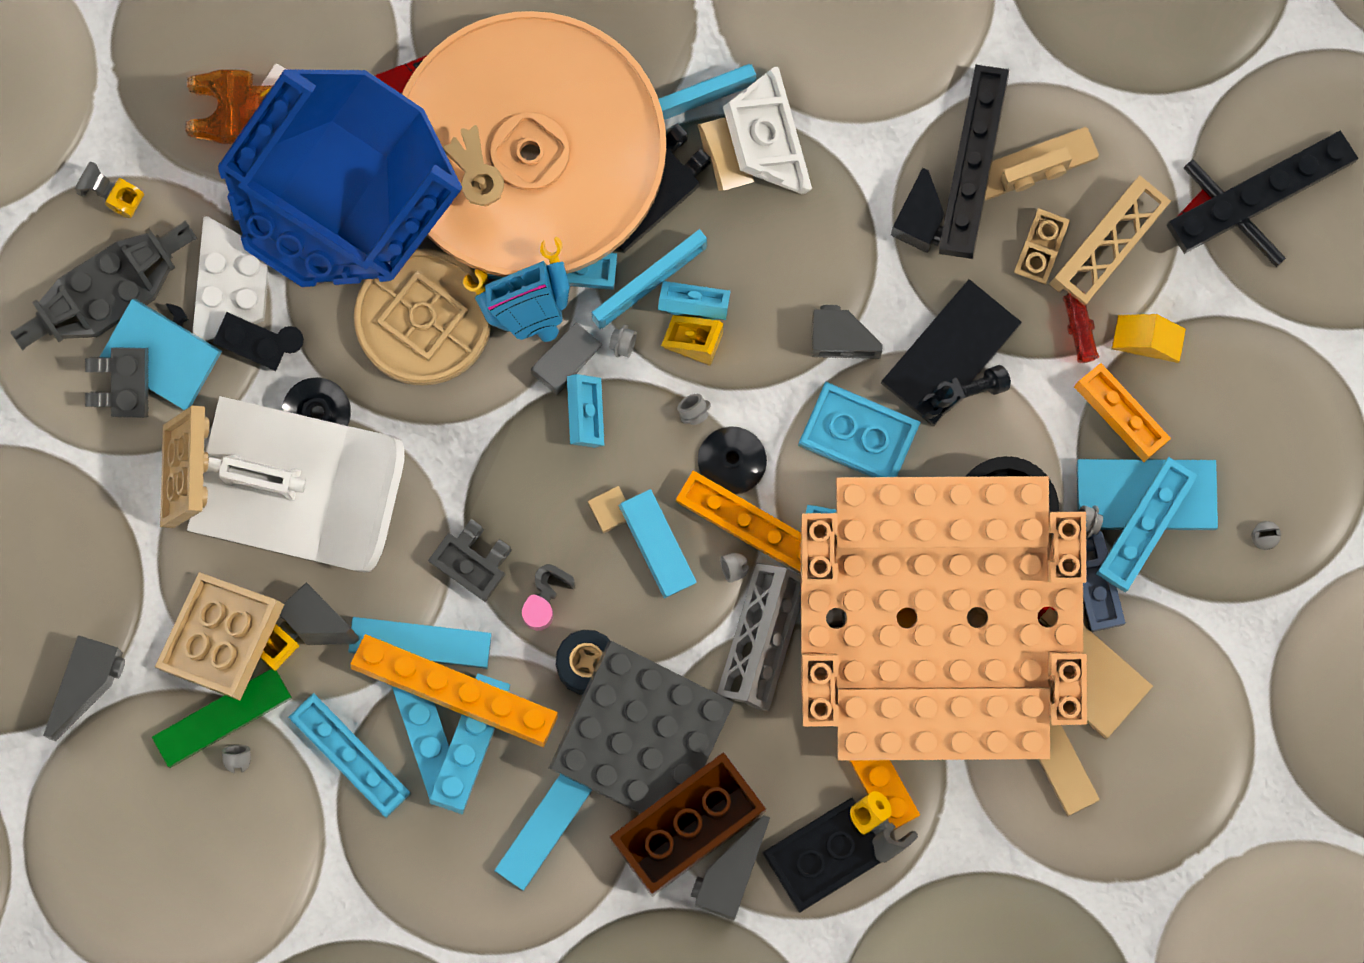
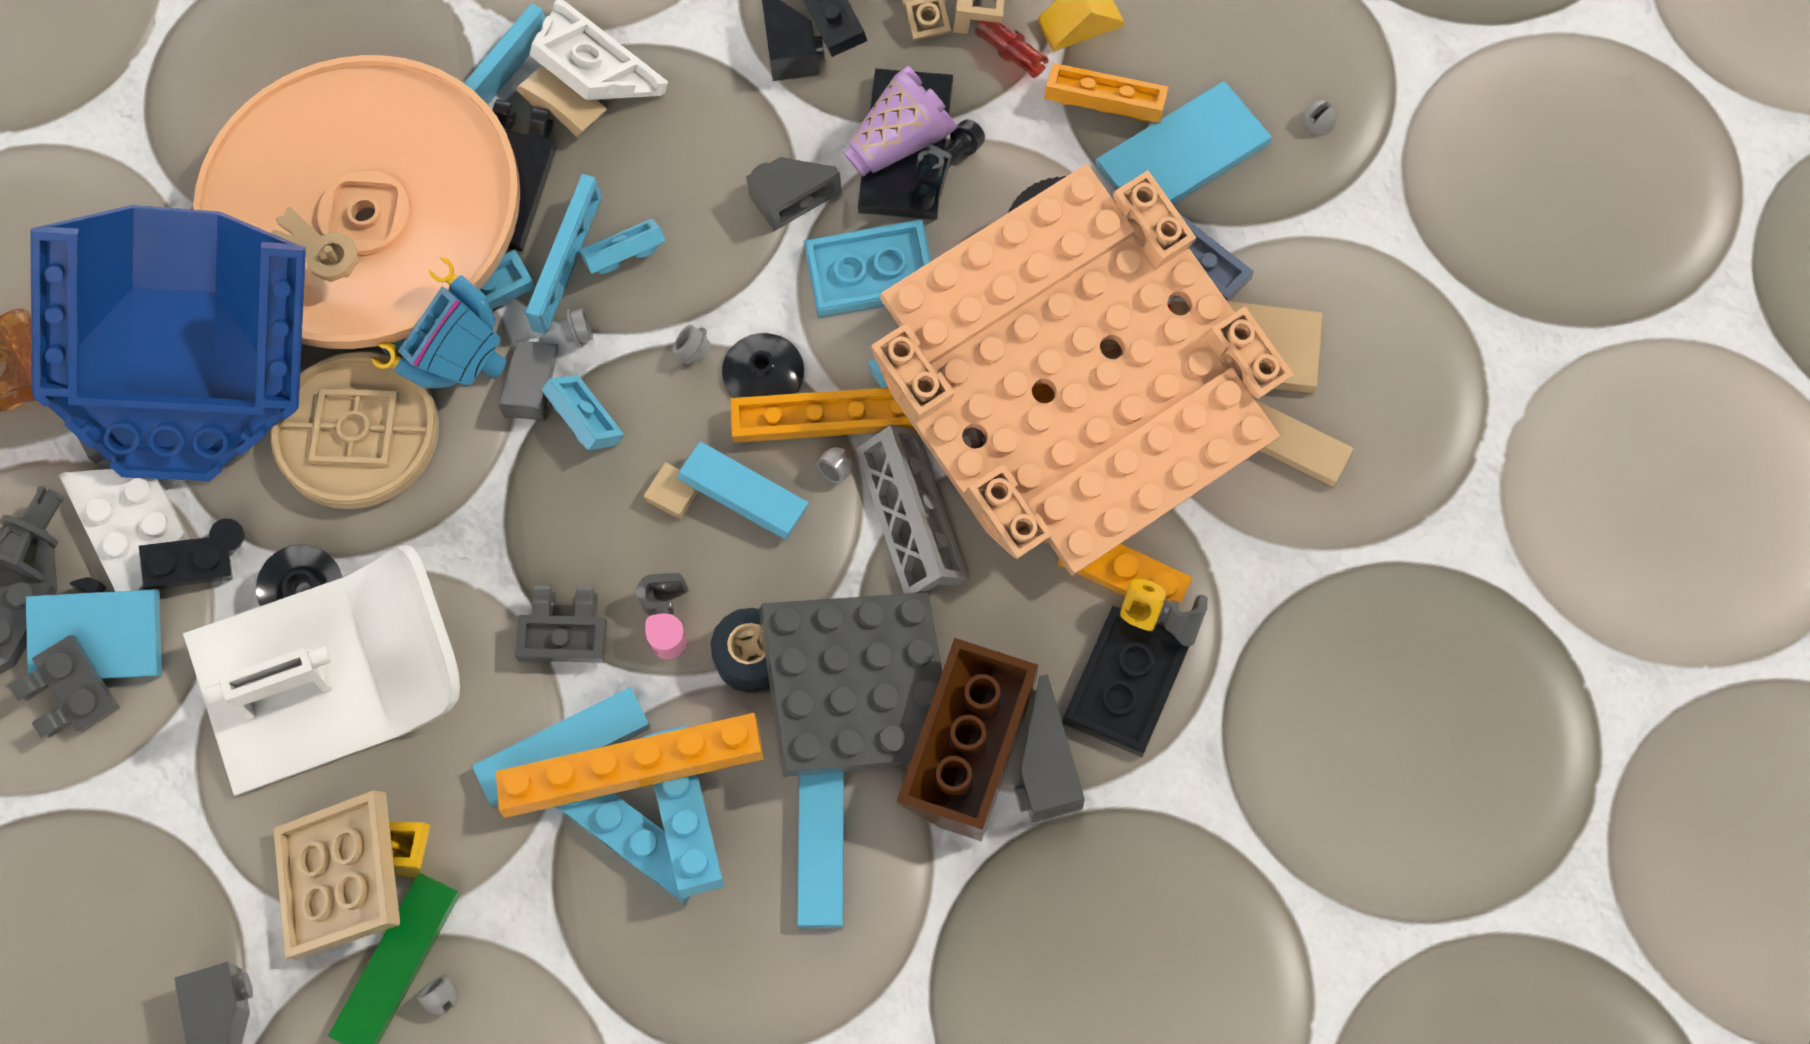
camera: 30 degrees left, 10 degrees down
tan plate [160,406,210,528] -> none
dark grey slope [279,582,360,645] -> none
medium azure tile [288,693,411,818] -> none
yellow slope [661,315,723,366] -> none
medium azure plate [1096,457,1198,593] -> none
none -> lavender cone [843,65,958,177]

